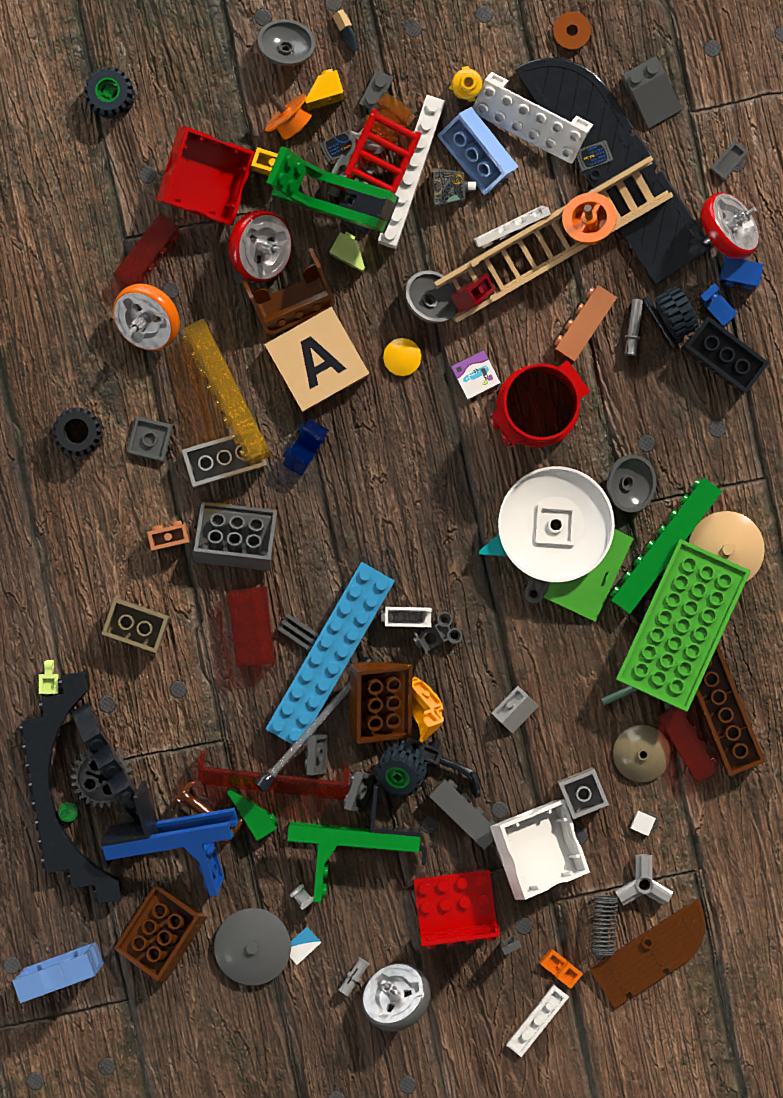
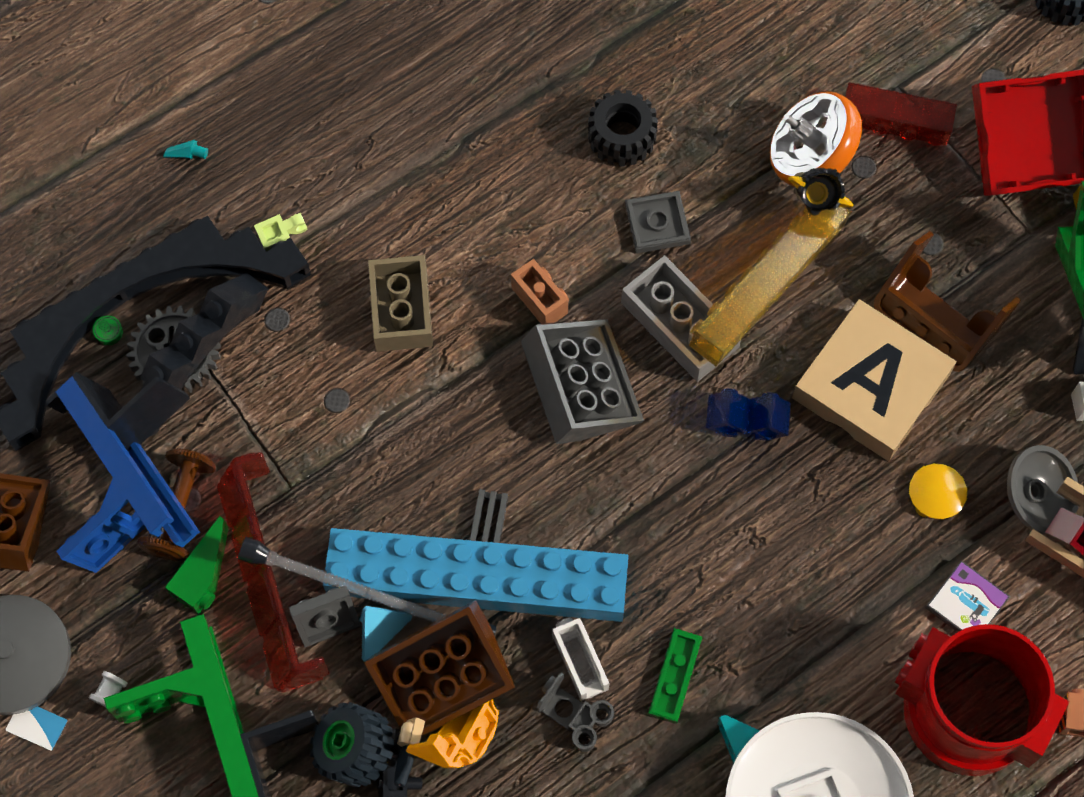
camera: 65 degrees right, 20 degrees down
clear red brick [228,586,276,667] -> none
flat silver wheel [229,210,292,282] -> none
yellowish green slope [329,232,365,273] -> none
dark grey hinge [344,772,376,812] -> none
none -> medium azure piece [359,606,412,662]
none -> piece [394,717,425,787]
none -> green tile [648,628,702,724]
none -> black hair [788,168,853,216]

